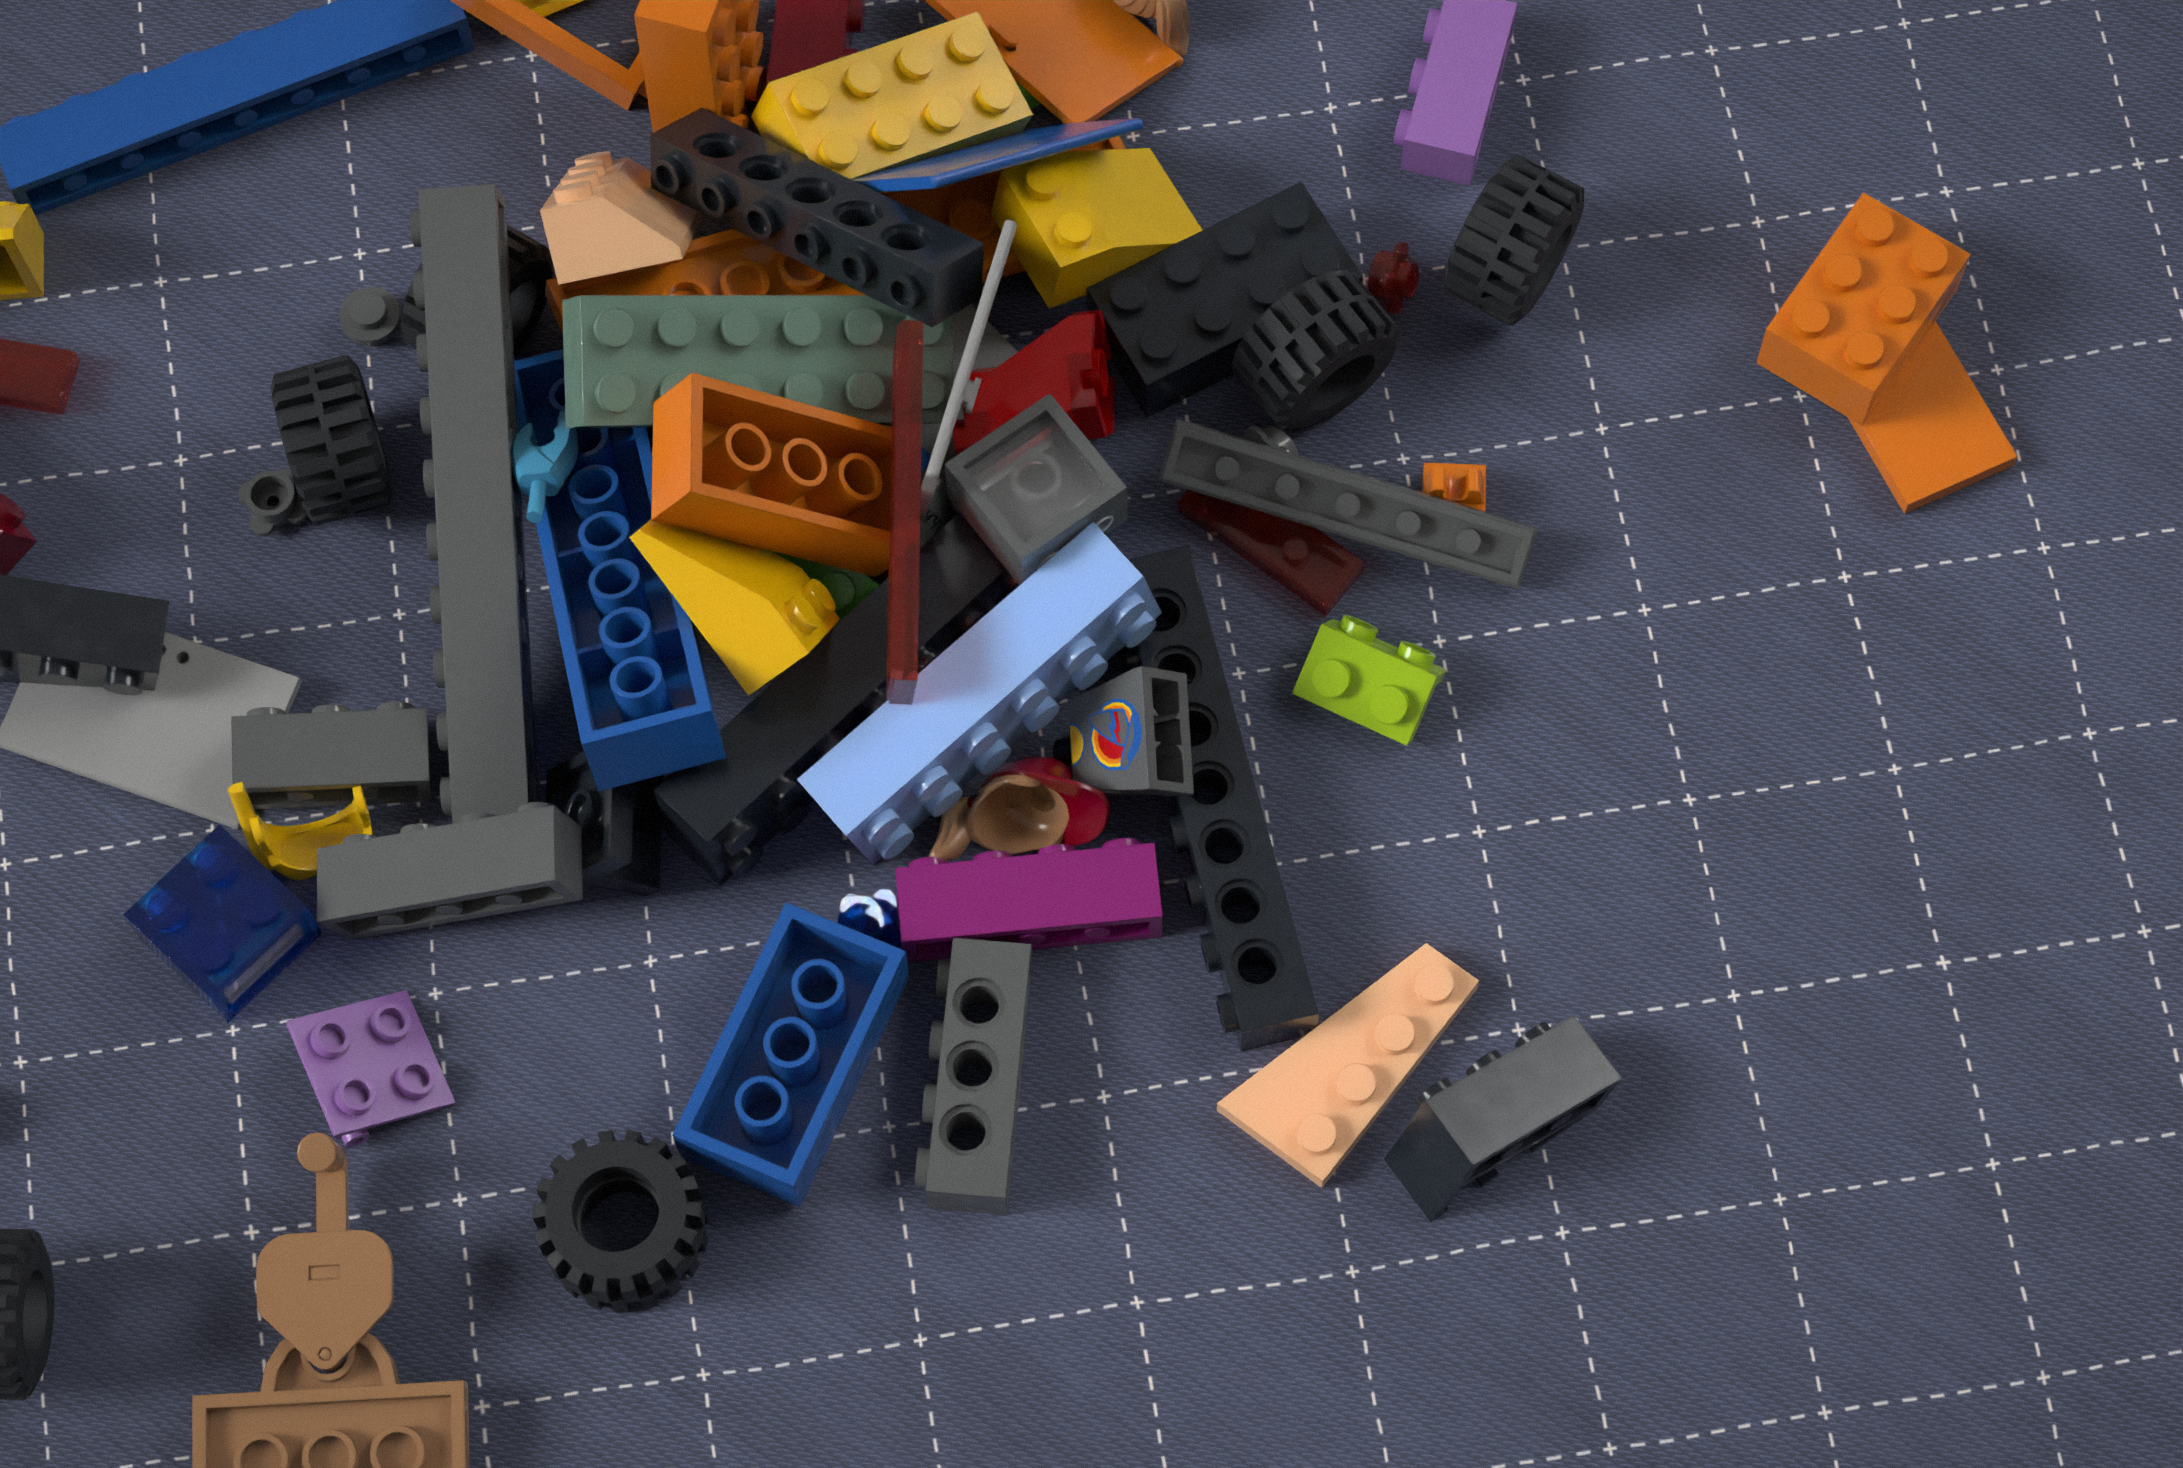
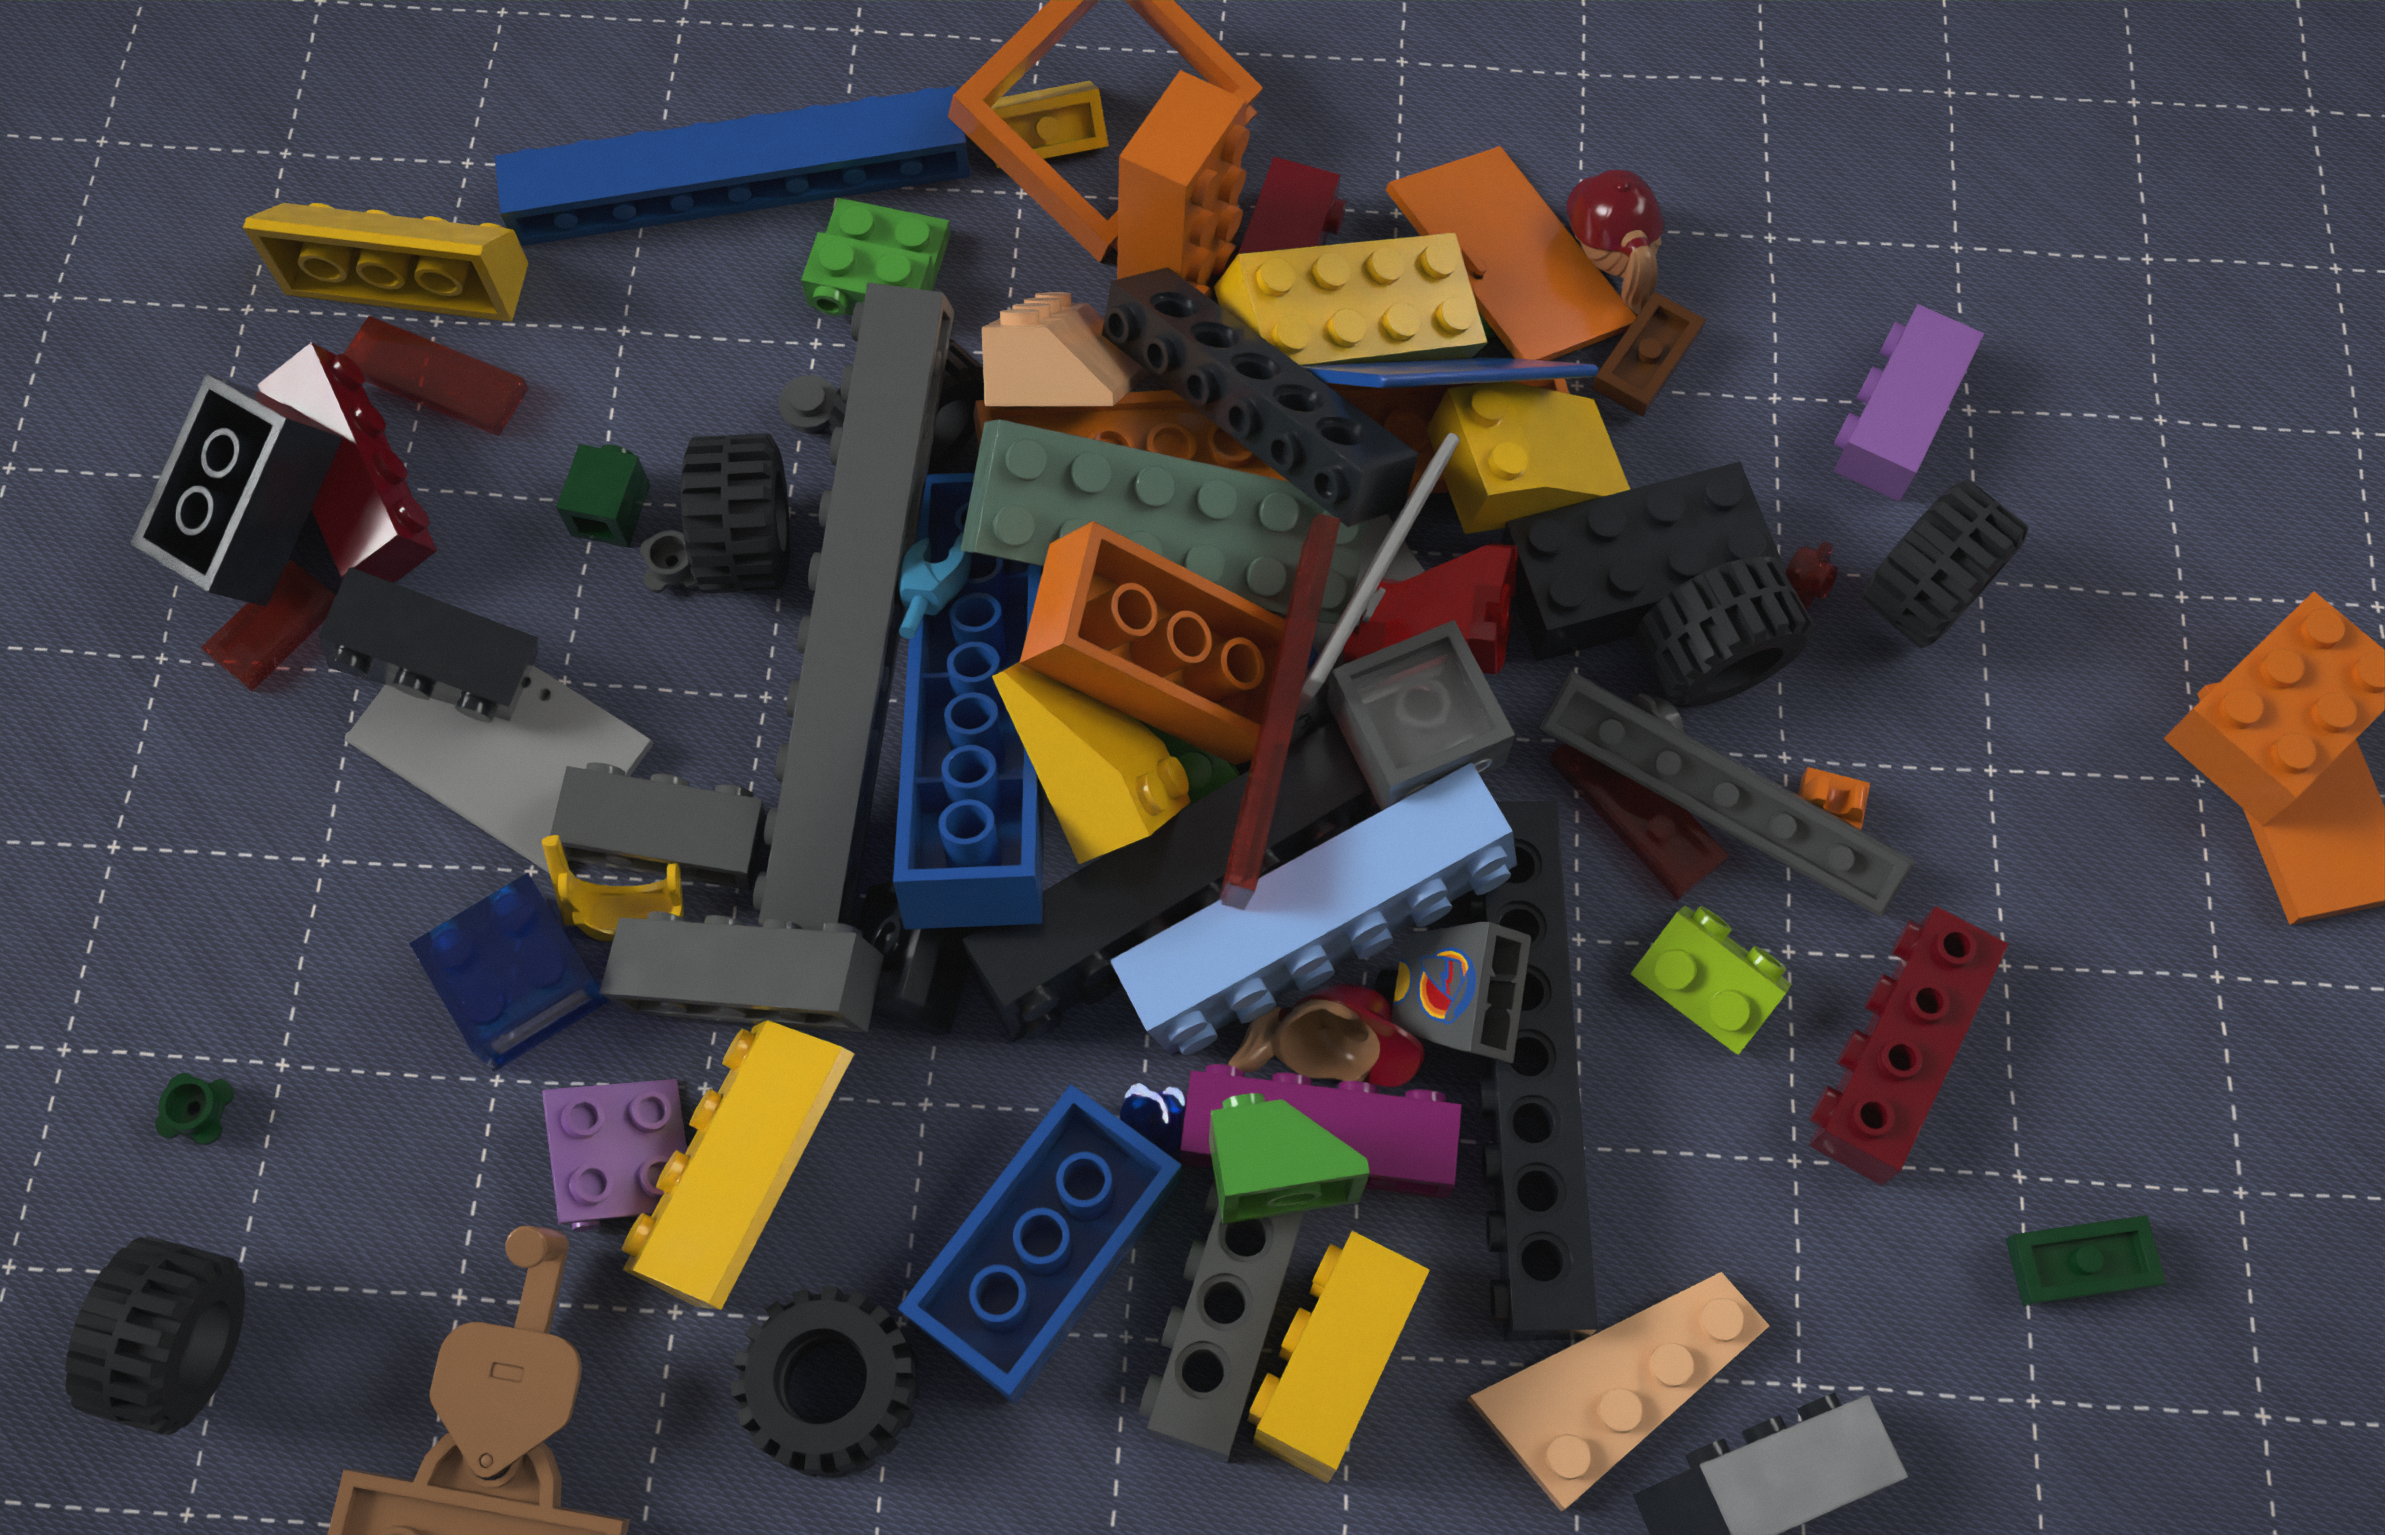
camera: 10 degrees right, 0 degrees up
none -> dark green brick [556,444,650,548]
none -> yellow slope [622,1020,855,1310]
none -> bright green plate [801,198,951,316]
none -> bright green slope [1209,1093,1370,1224]
none -> yellow brick [1247,1231,1430,1483]
none -> reddish brown plate [1592,292,1706,417]
none -> dark red brick [1808,906,2009,1186]
none -> dark green plate [2005,1215,2167,1307]

